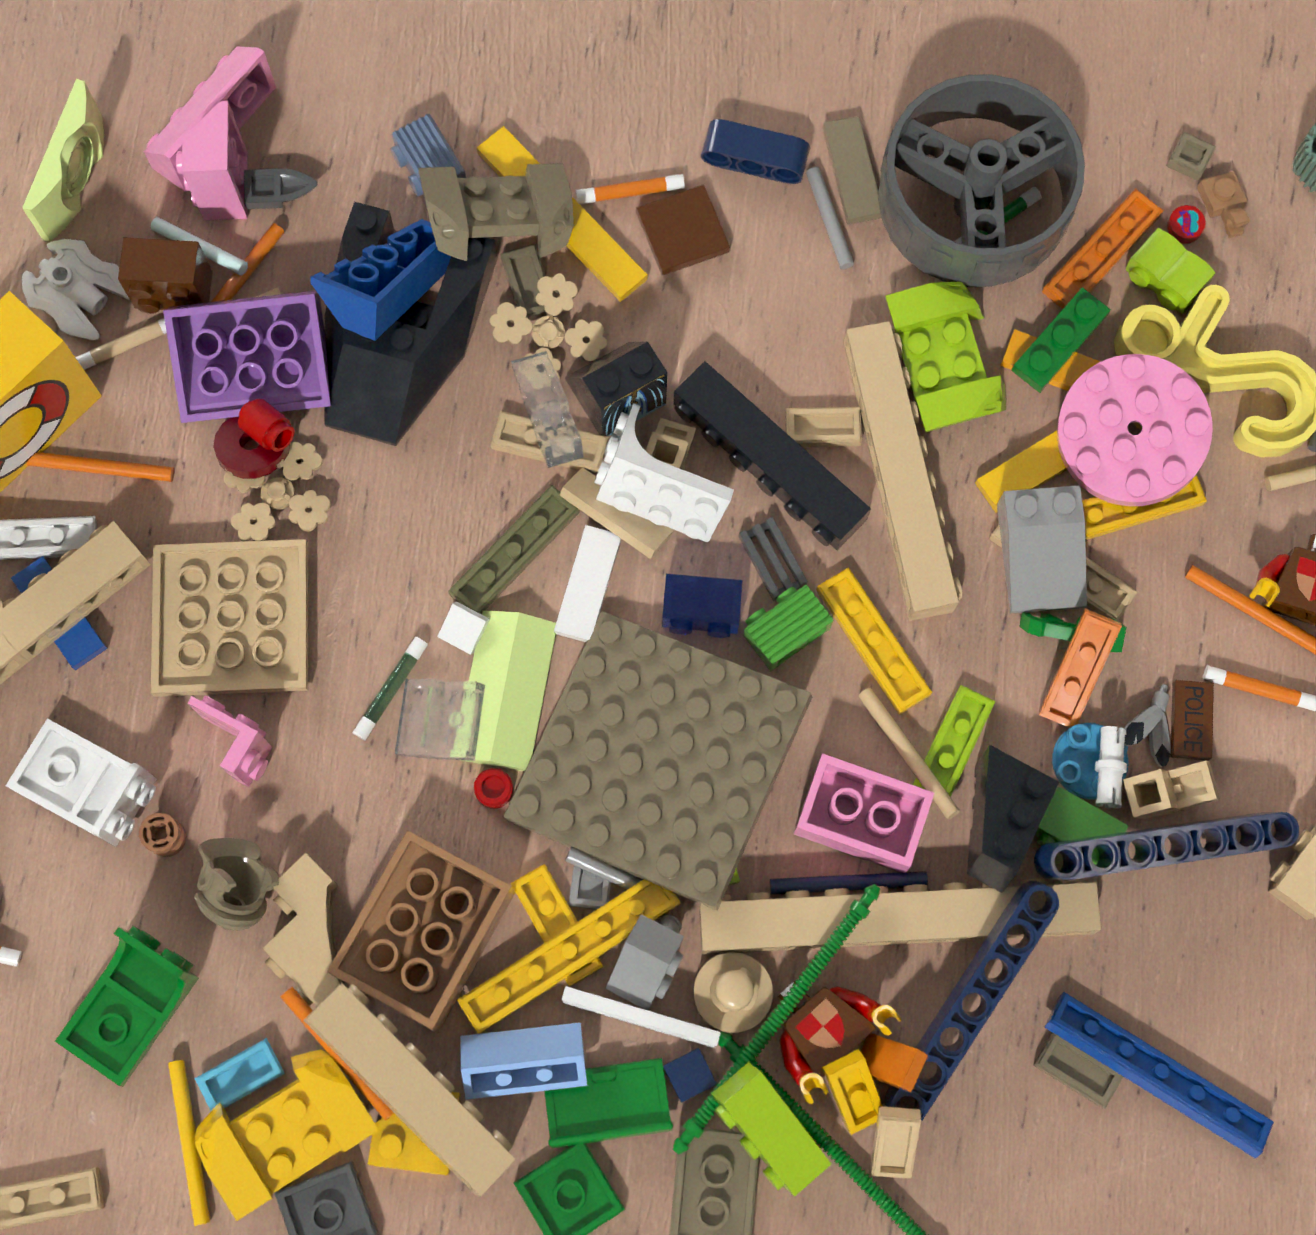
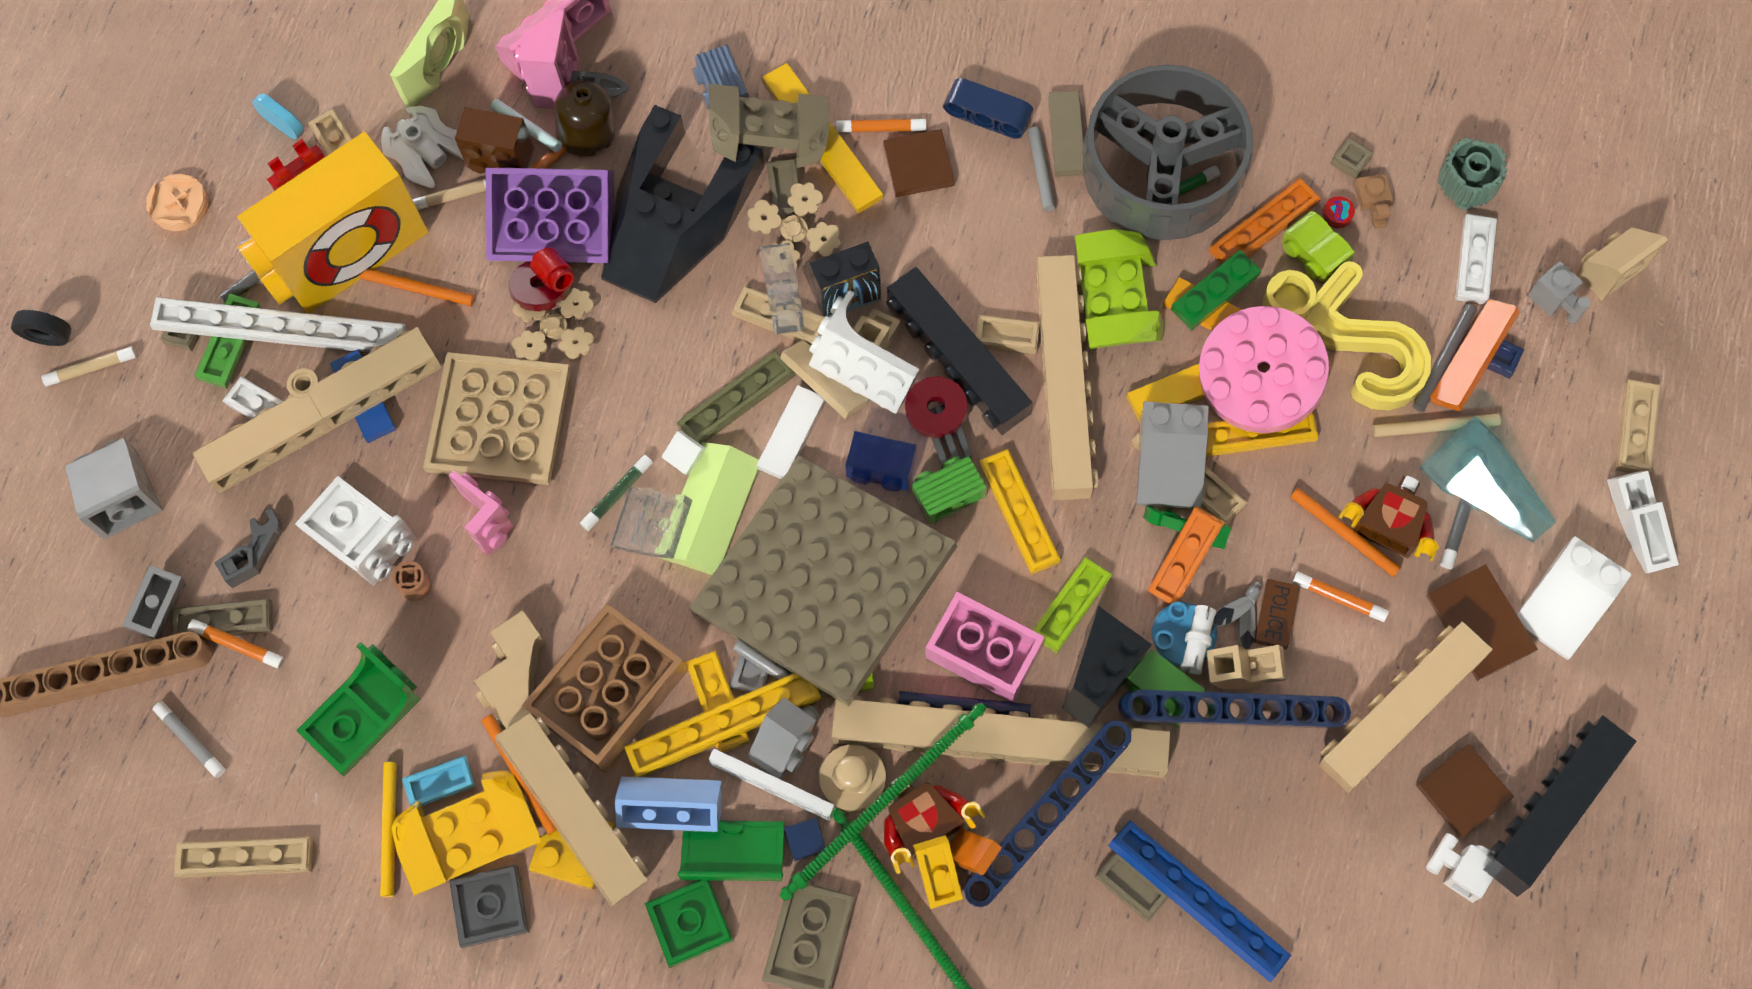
camera: 15 degrees right, 5 degrees down
dark tan helmet [194,838,279,931] -> none
blue wedge [310,219,451,341] -> none
red tile [474,768,513,809] -> none
lime brick [712,1062,831,1197] -> none
tan bar [858,688,960,820] -> none
tan tile [870,1106,921,1179] -> none
none -> dark brown cylinder [555,81,615,157]
none -> dark red tile [905,376,968,439]

